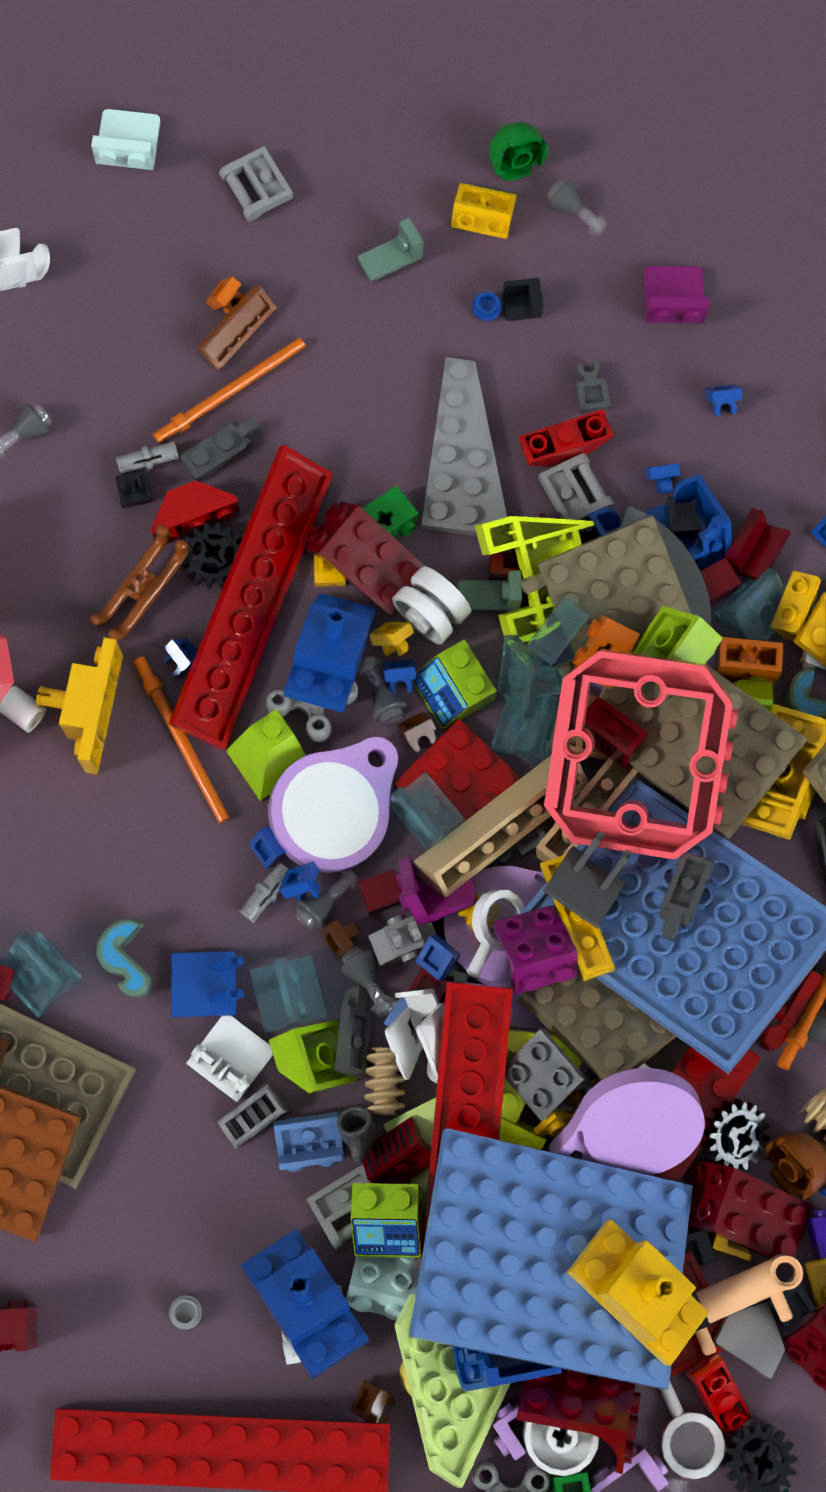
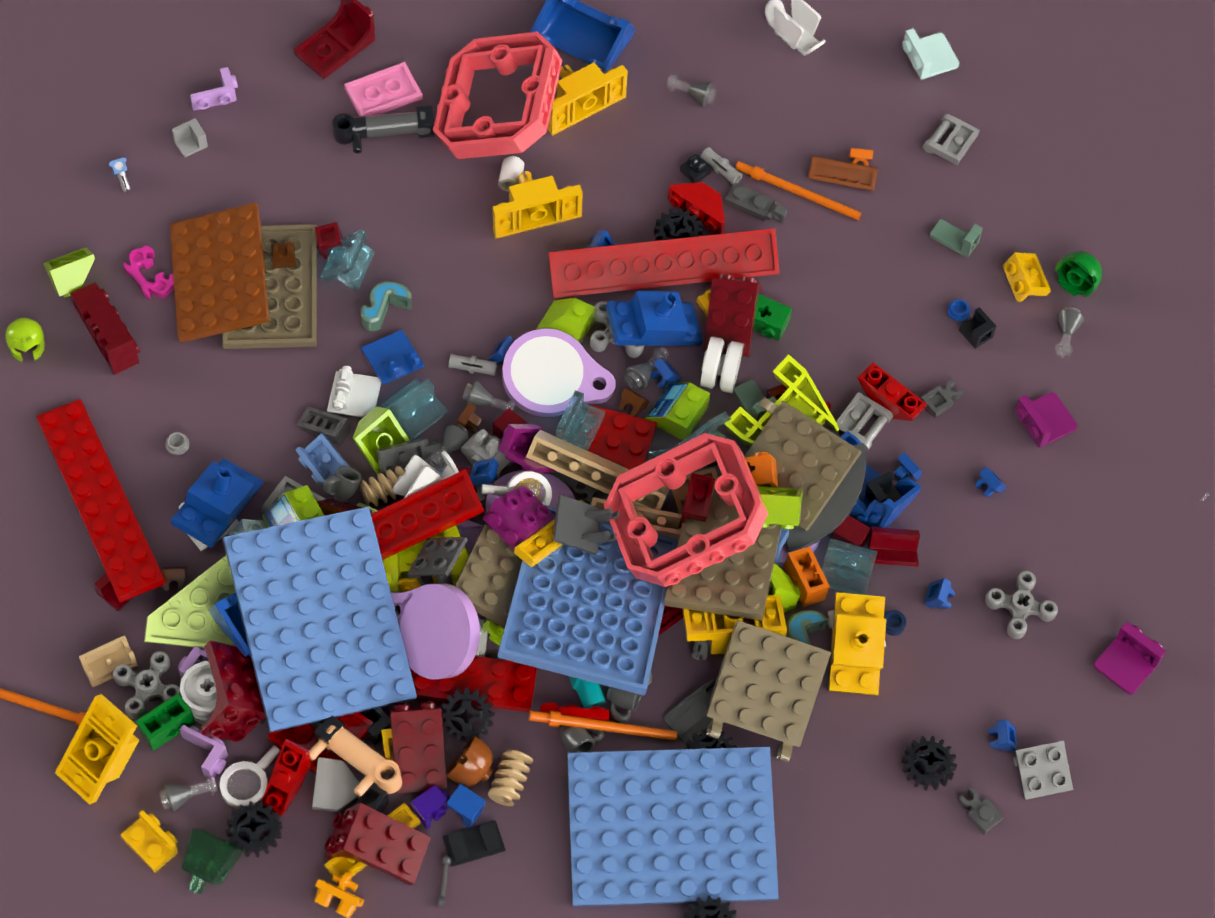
camera: 65 degrees right, 15 degrees down
dark orange piece [89,525,189,641] -> none
orange bar [134,656,230,824] -> none
blue tile [279,861,321,900] -> none
yellow tile [369,622,414,656] -> none
light grey wing [421,357,507,536] -> none
clear light blue tile [527,595,590,665] -> none
yellow brick [567,1219,709,1366] -> none
dark grey hinge [660,852,715,942] -> none
yellow bracket [770,571,821,641] -> none

